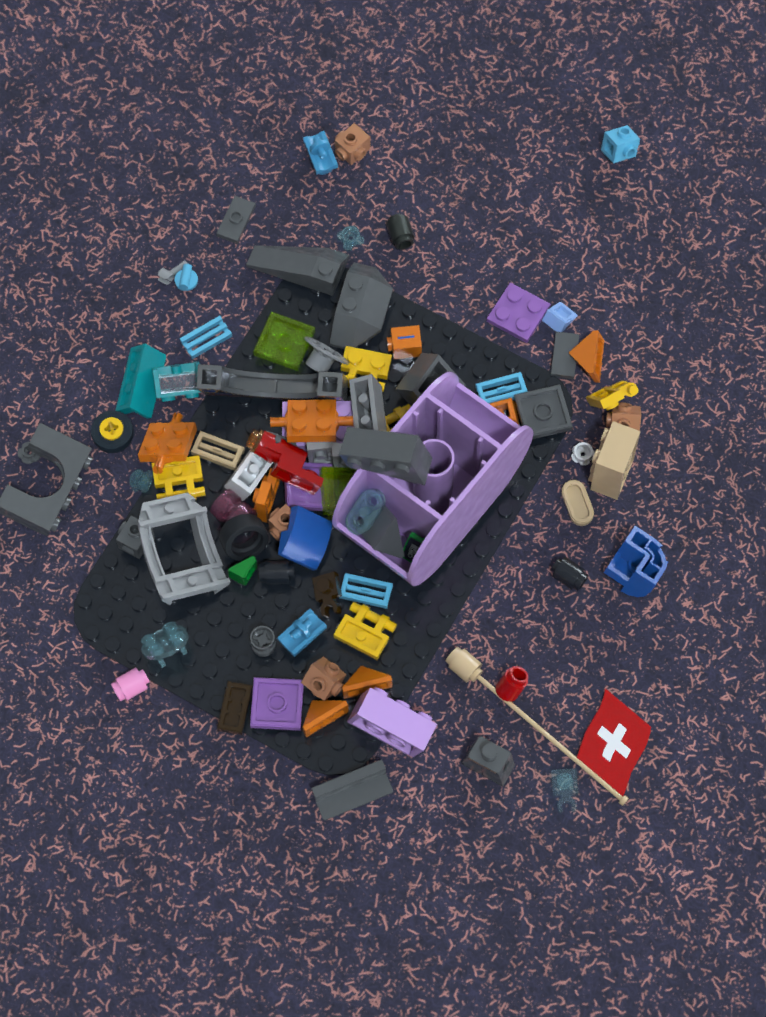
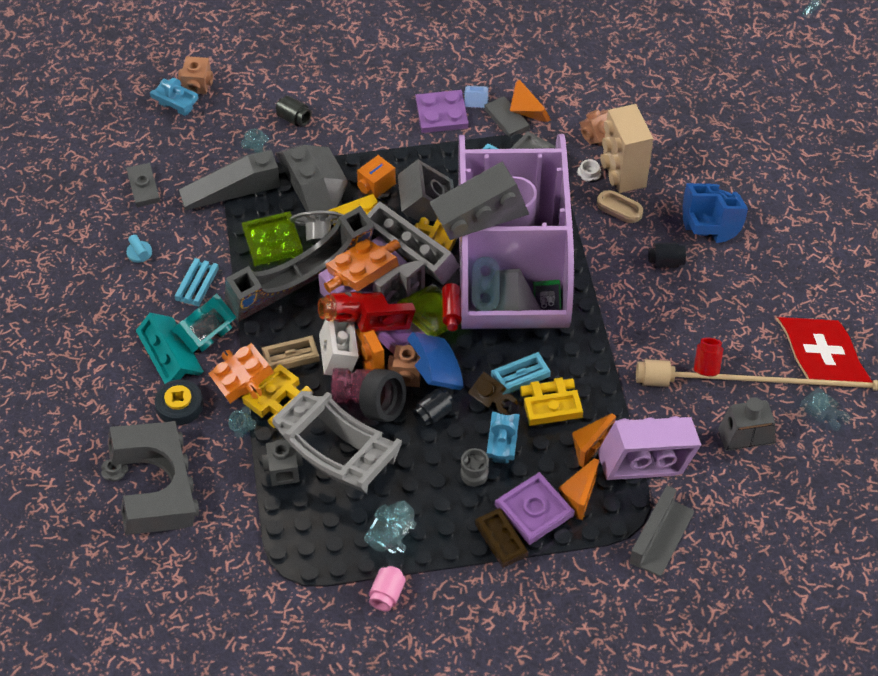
camera: 40 degrees left, 15 degrees down
light grey hand [158,260,188,285] -> none
green slope [228,556,257,586] -> none
nougat brick [301,656,347,701] -> none
yellow plate [586,381,639,410] -> none

